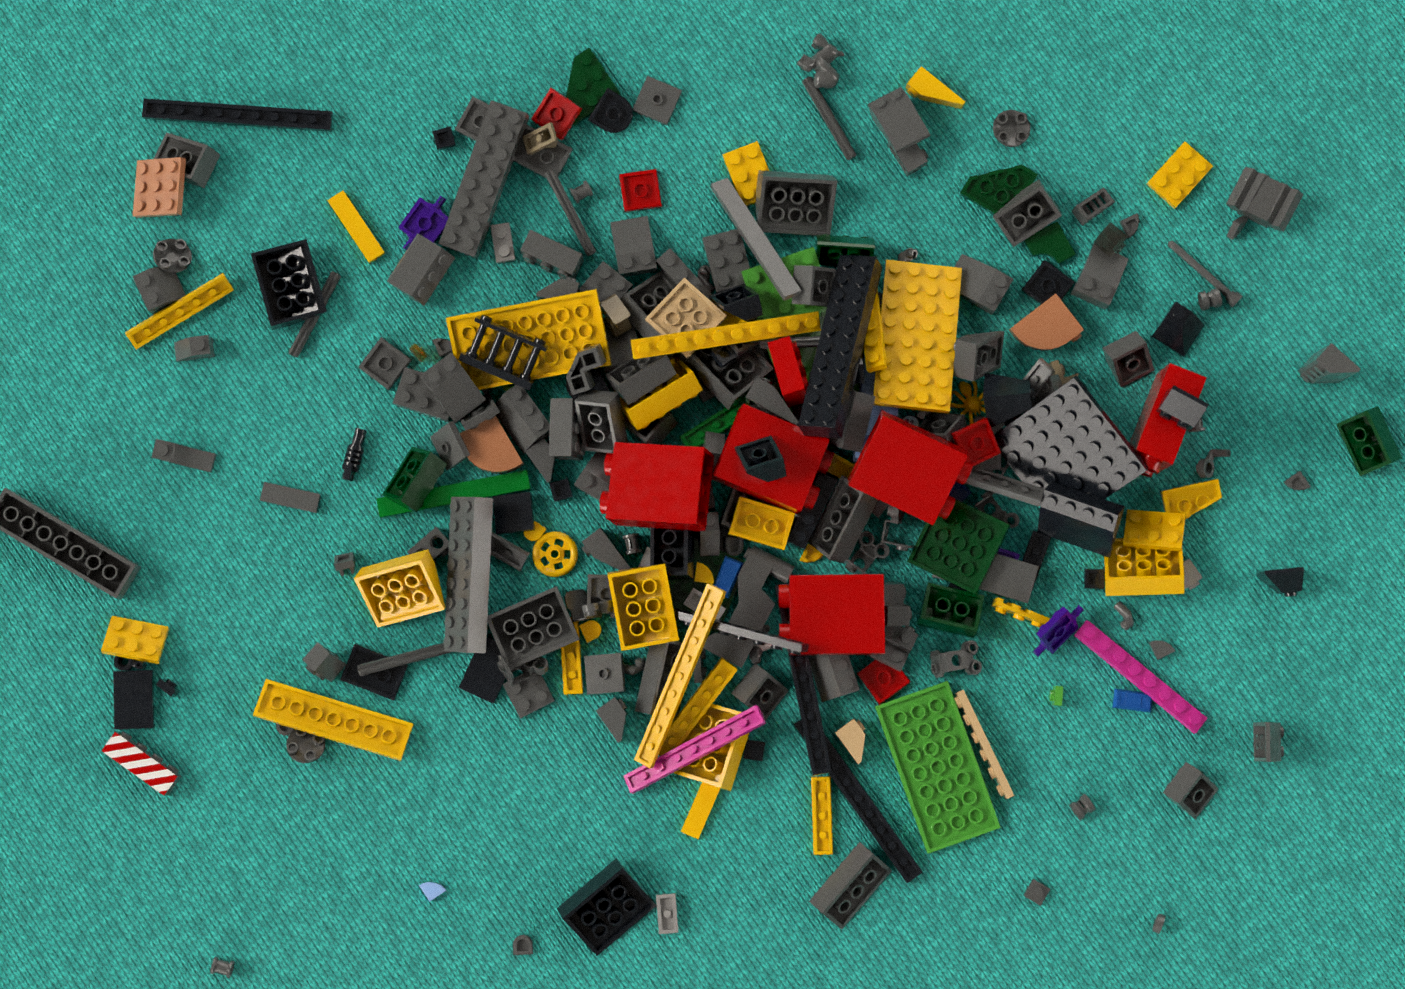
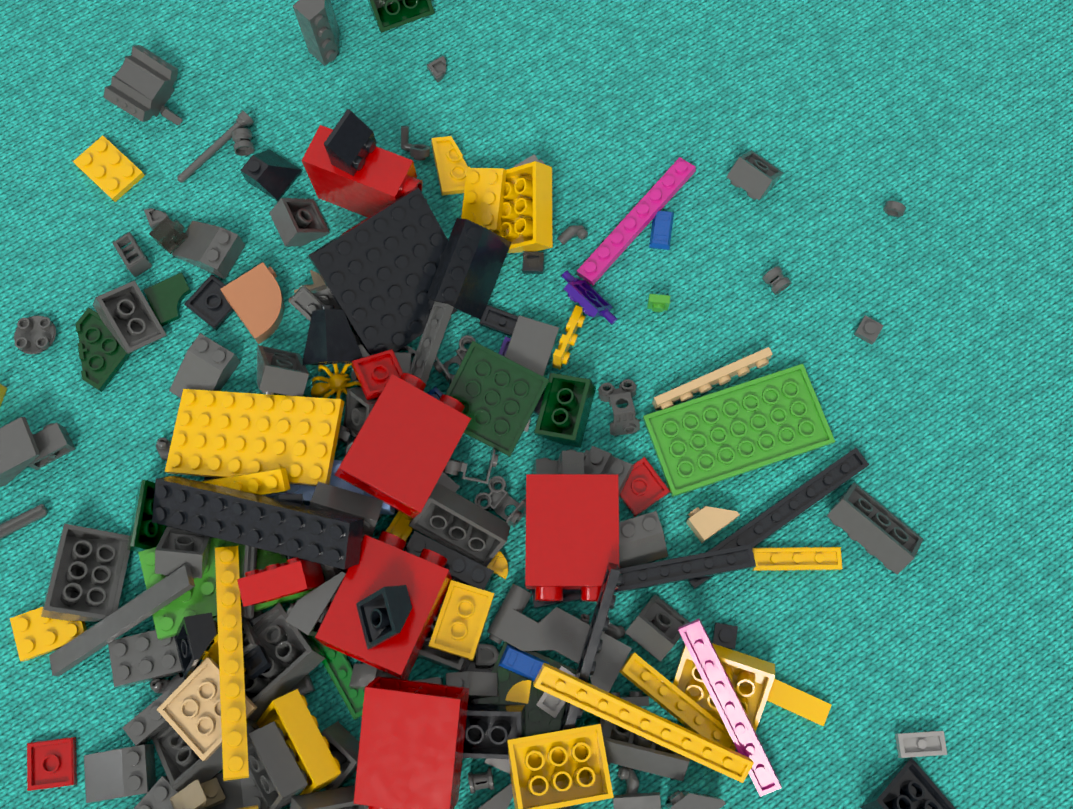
camera: 90 degrees left, 10 degrees down
dark grey tile [1148,640,1175,660] -> none
dark grey slope [1253,722,1284,762] -> none
black slope [1256,567,1304,597] -> none

